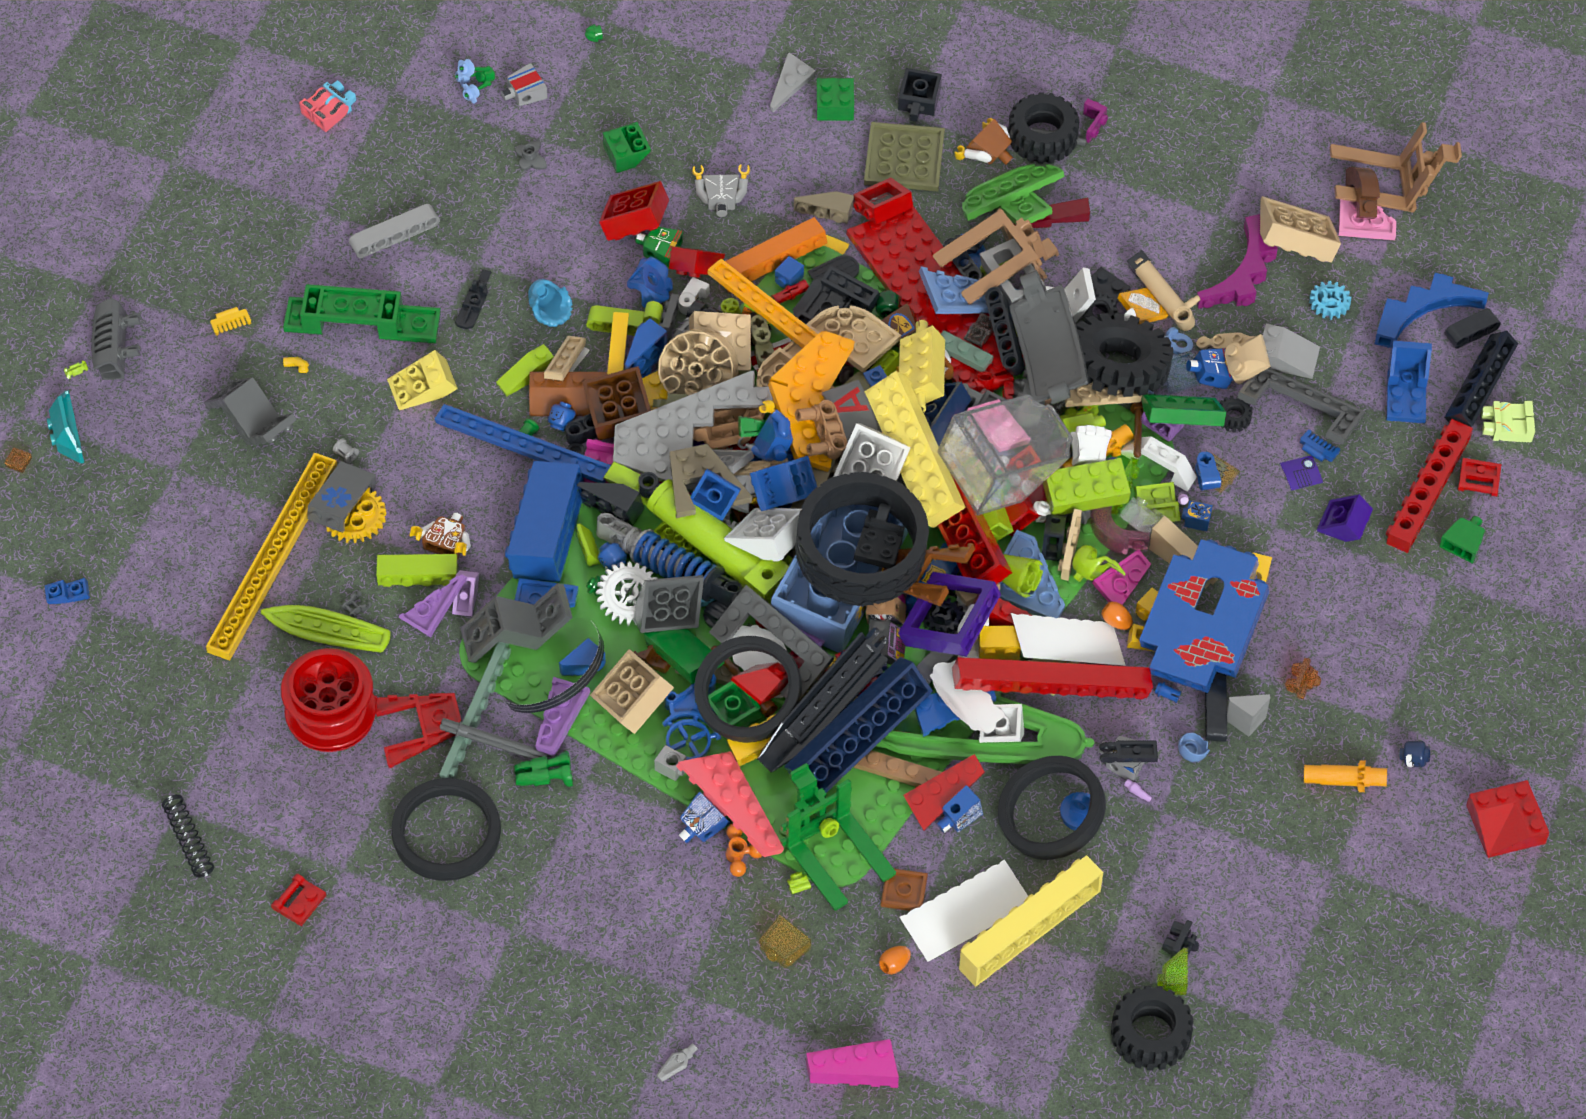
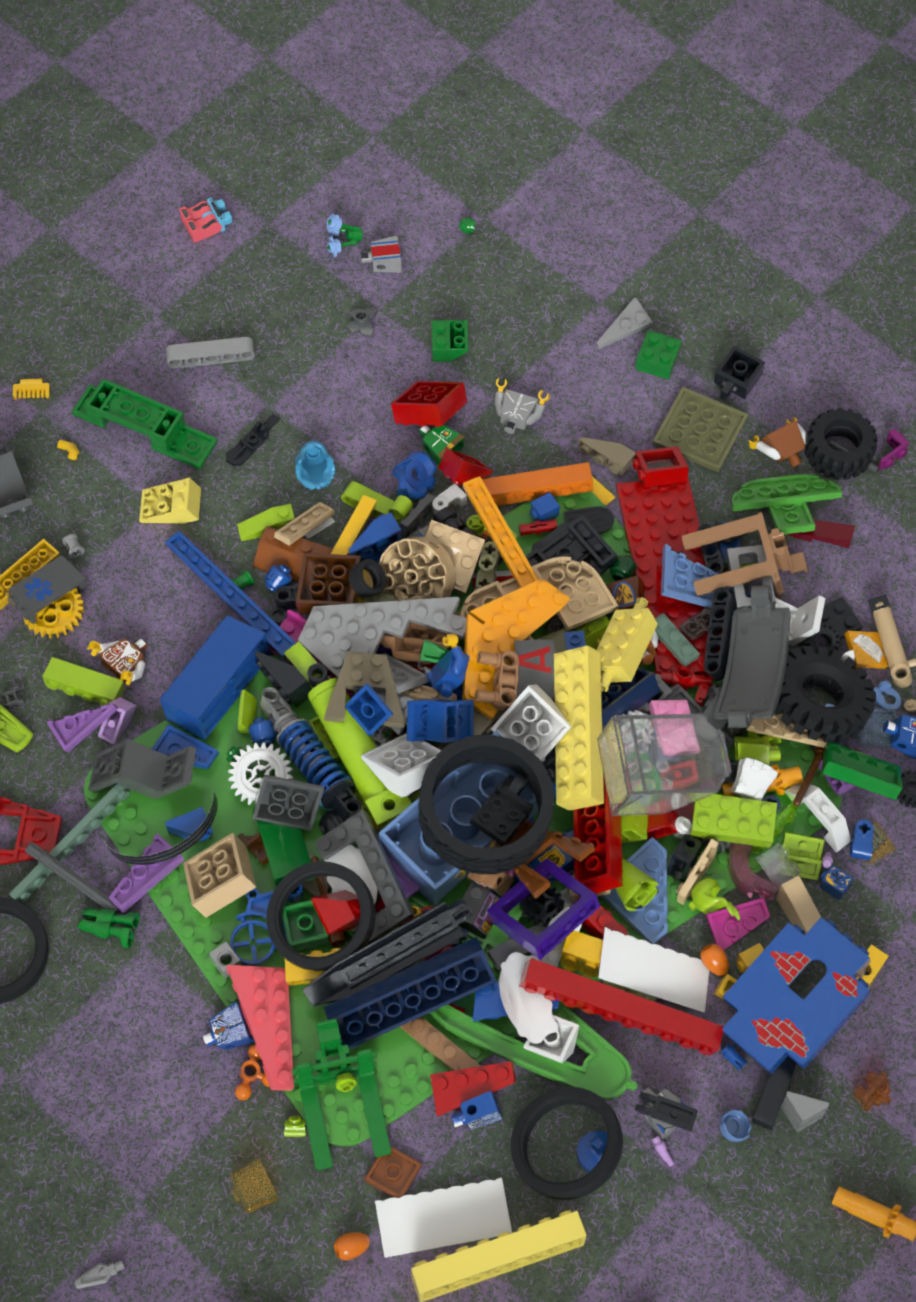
camera: 20 degrees right, 5 degrees up
none -> black tyre [349,559,386,598]

